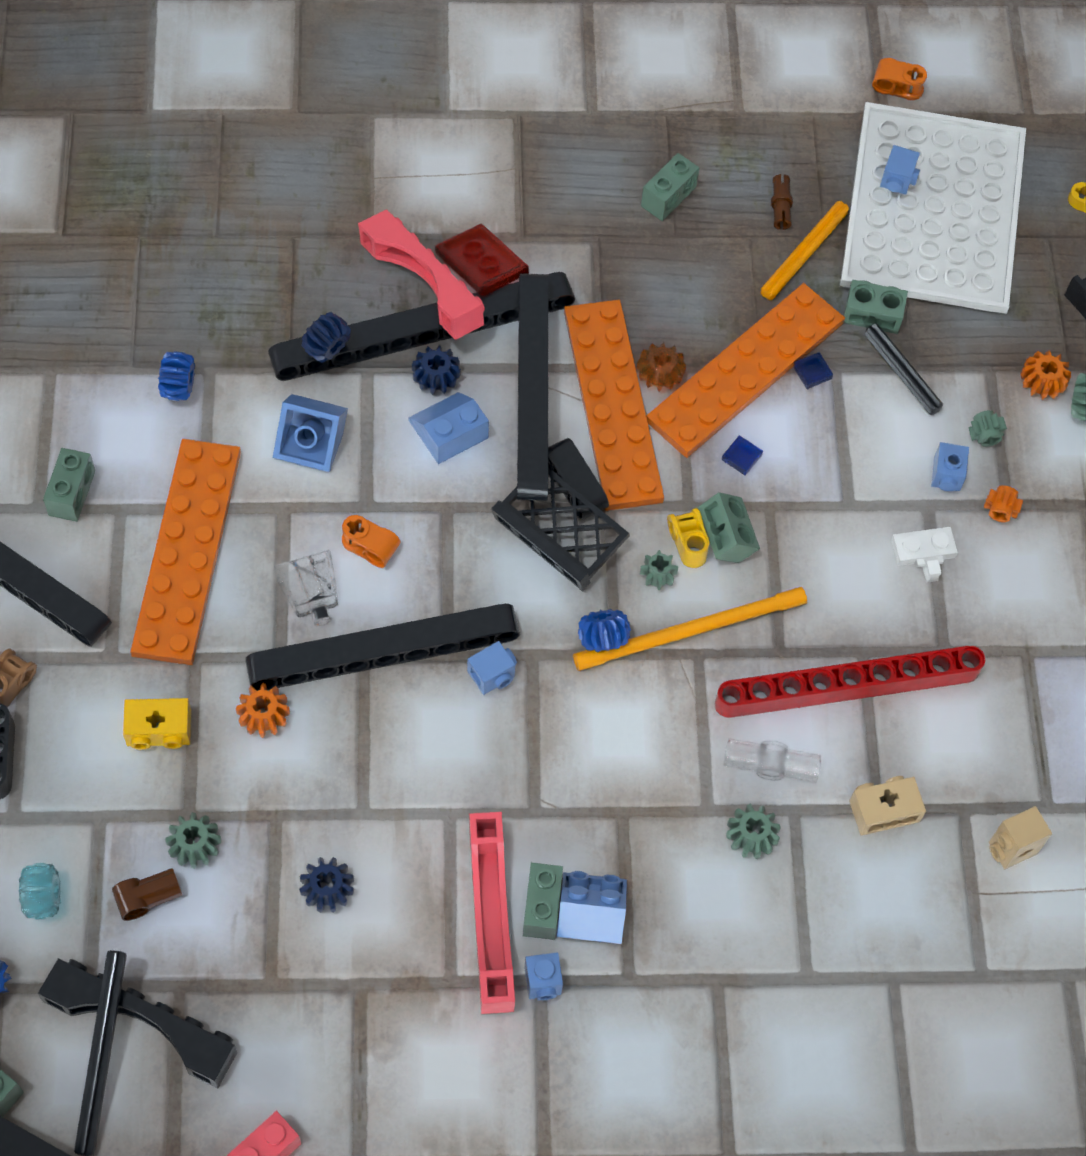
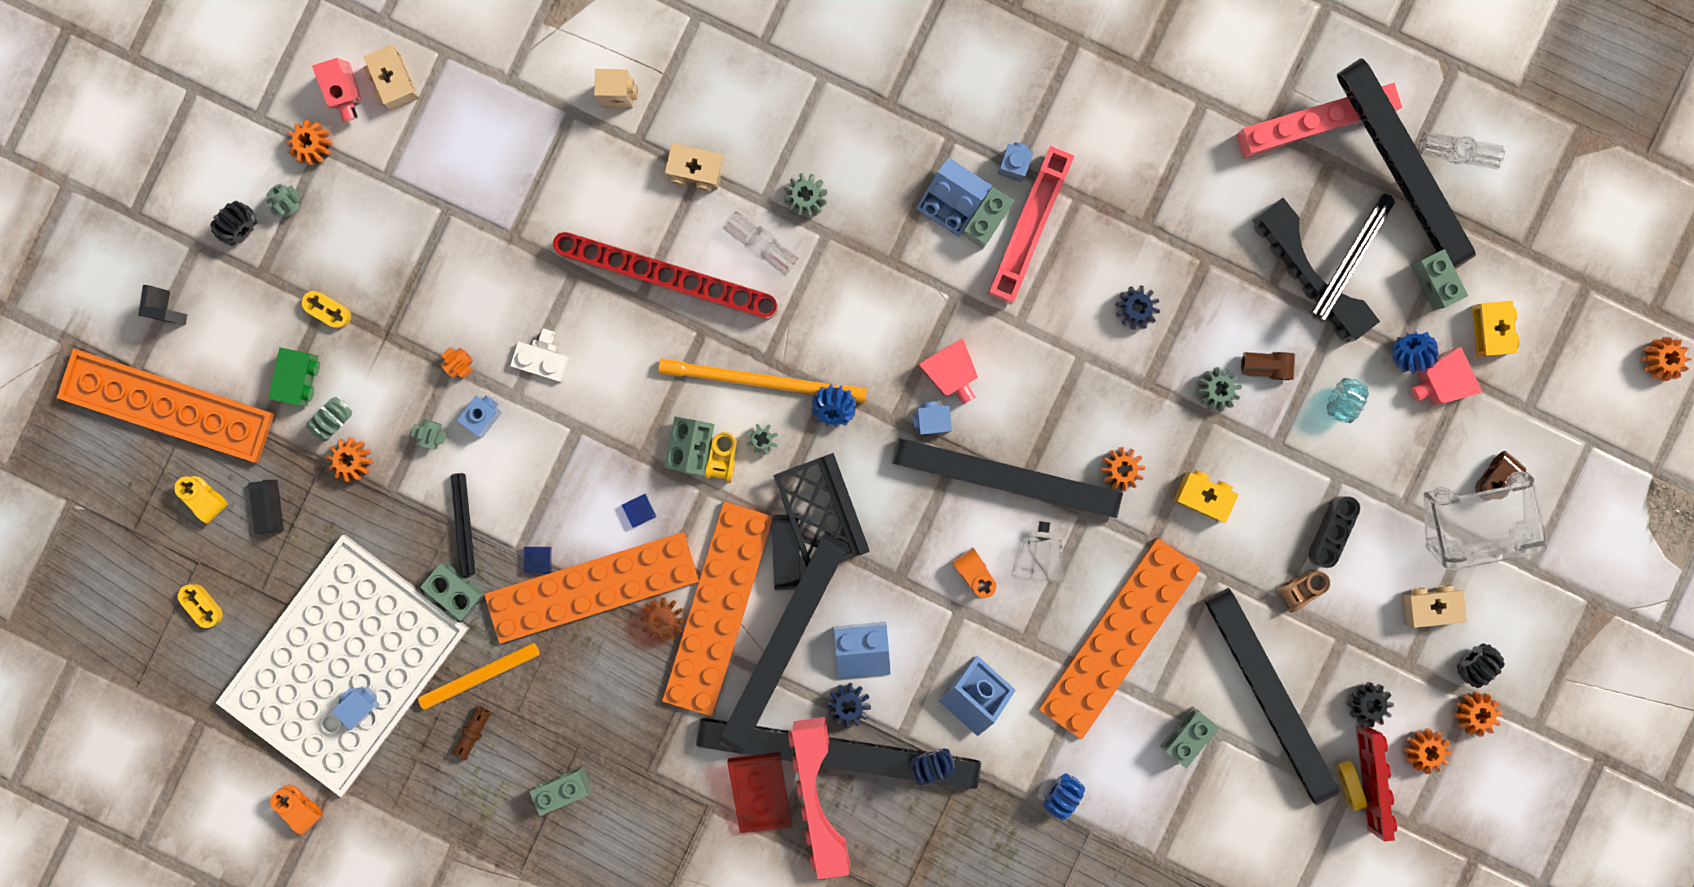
camera: 145 degrees left, 25 degrees up
none -> coral torso [918,338,978,405]

